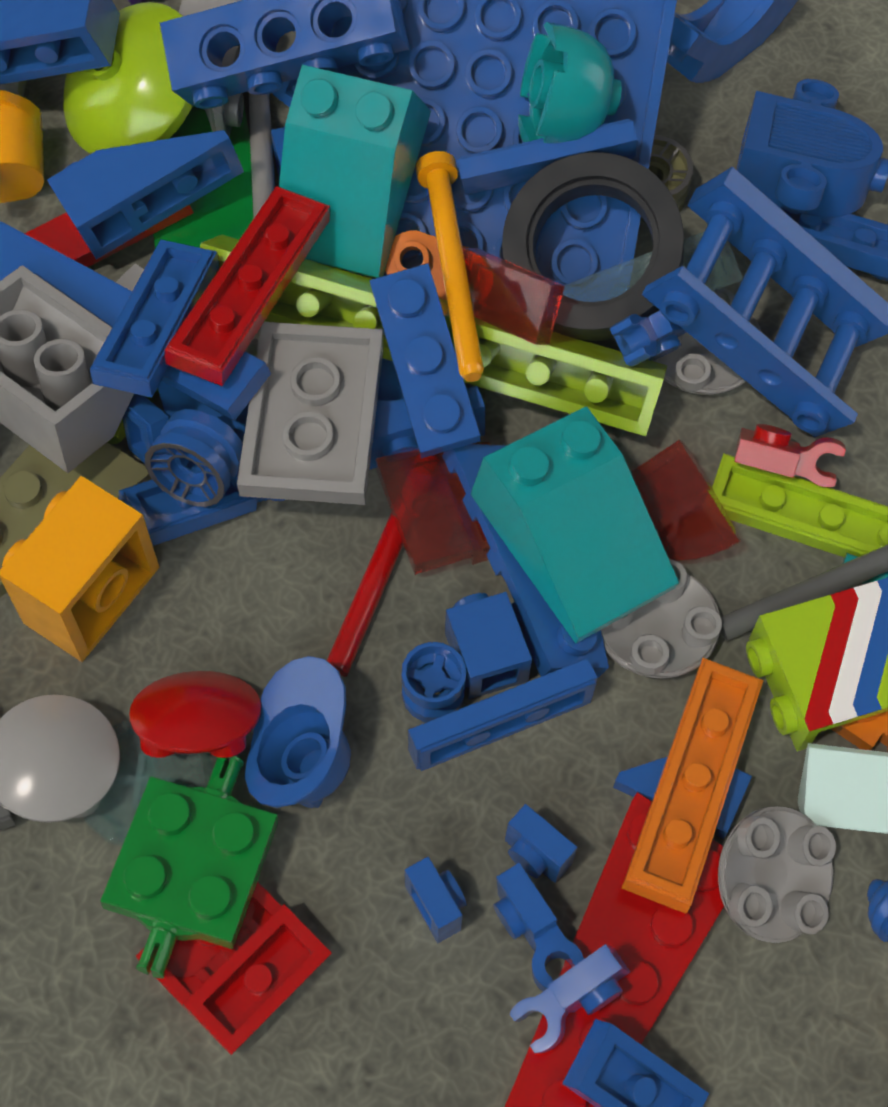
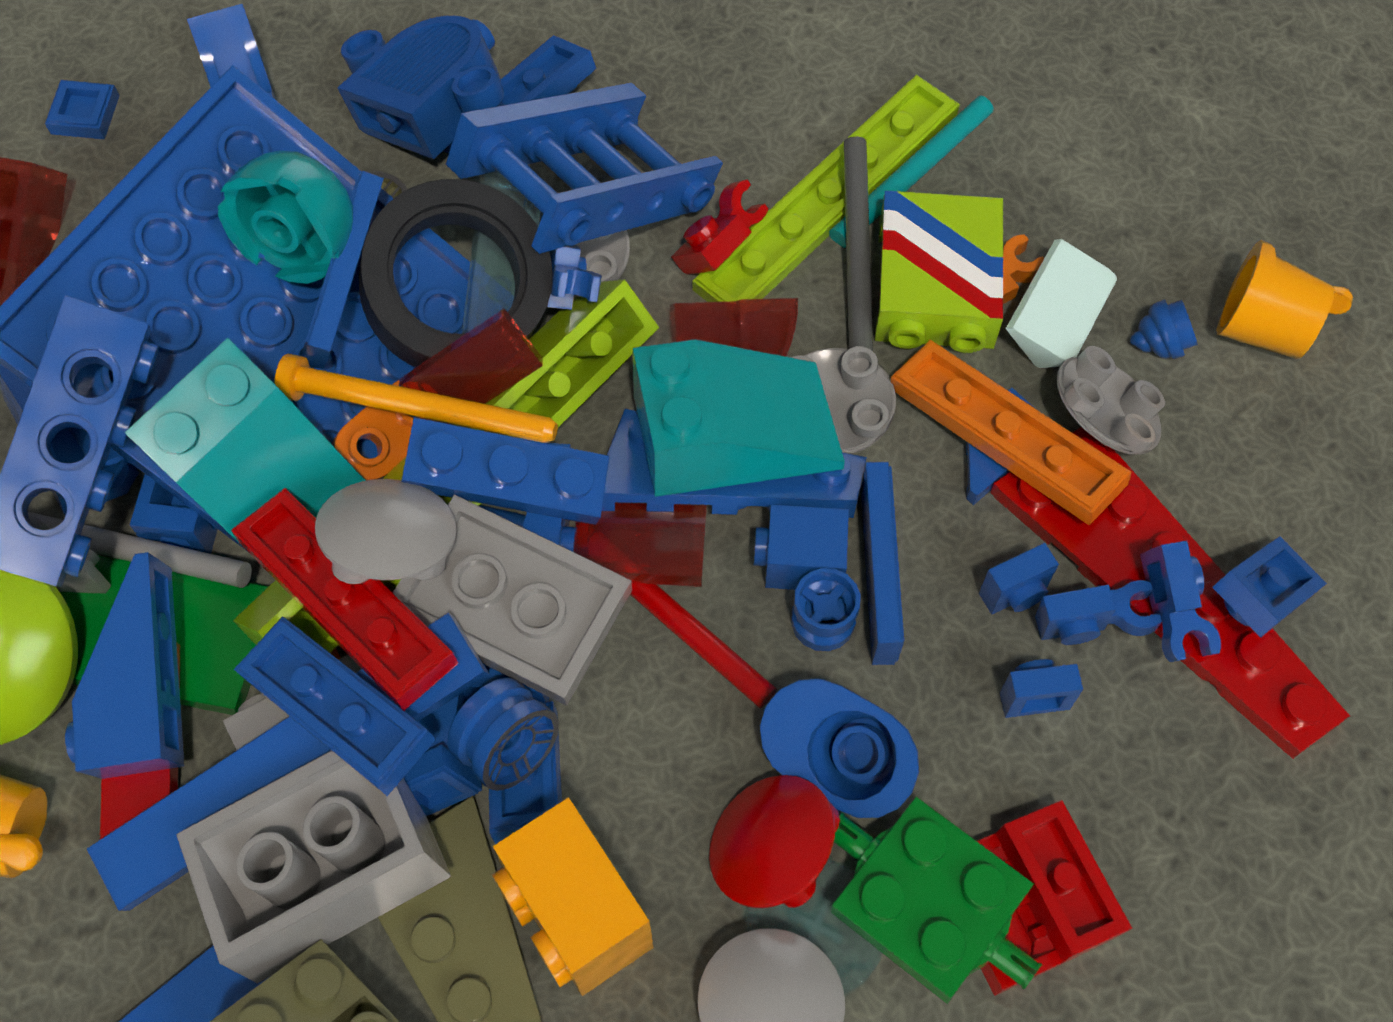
camera: 65 degrees left, 0 degrees up
none -> light grey dish [315,479,456,584]

